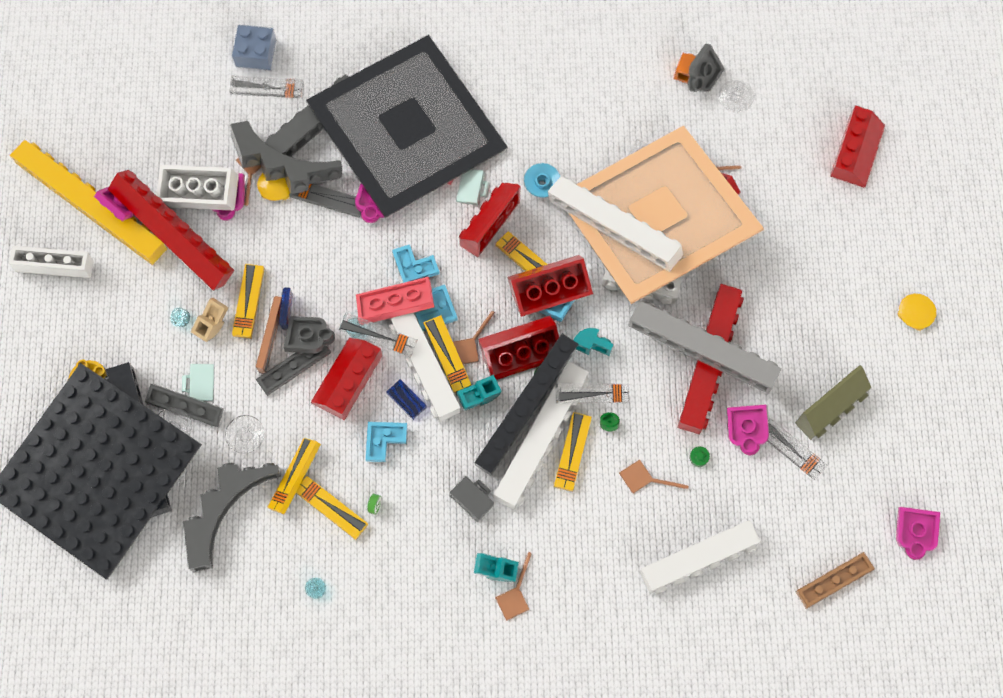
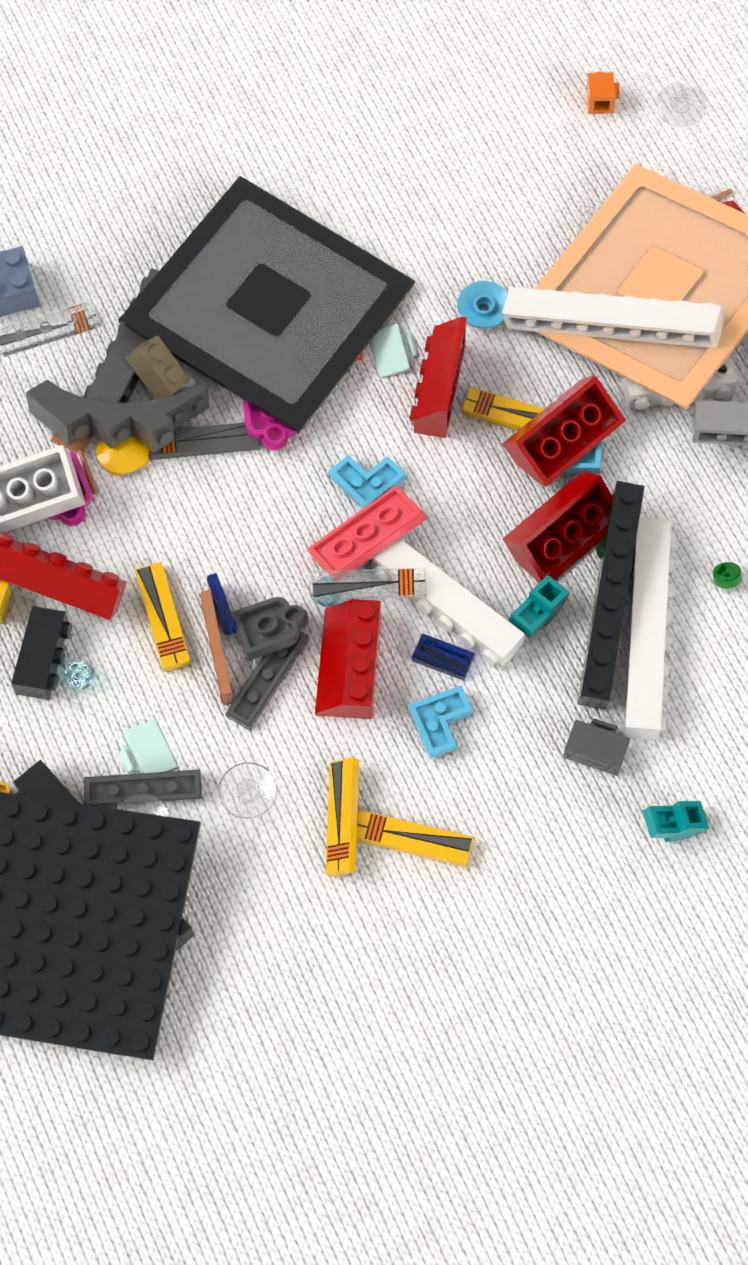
camera: 20 degrees left, 5 degrees down
dark grey arch [183,463,282,572] -> none
tan brick [191,298,229,342] -> none
clear light blue tile [305,578,326,599] -> none
bright green tile [367,494,381,515] -> none
medium azure plate [415,284,458,332] -> none
yellow tile [423,315,471,393] -> none
nougat piece [453,311,495,364] -> none
nougat piece [495,552,531,621] -> none
yellow tile [554,412,592,492] -> none
clear tile [555,383,630,403] -> none
teal brick [574,328,614,356] -> none
dark grey plate [688,44,725,92] -> none
none -> black brick [11,606,72,700]
none -> dark tan brick [125,335,190,399]

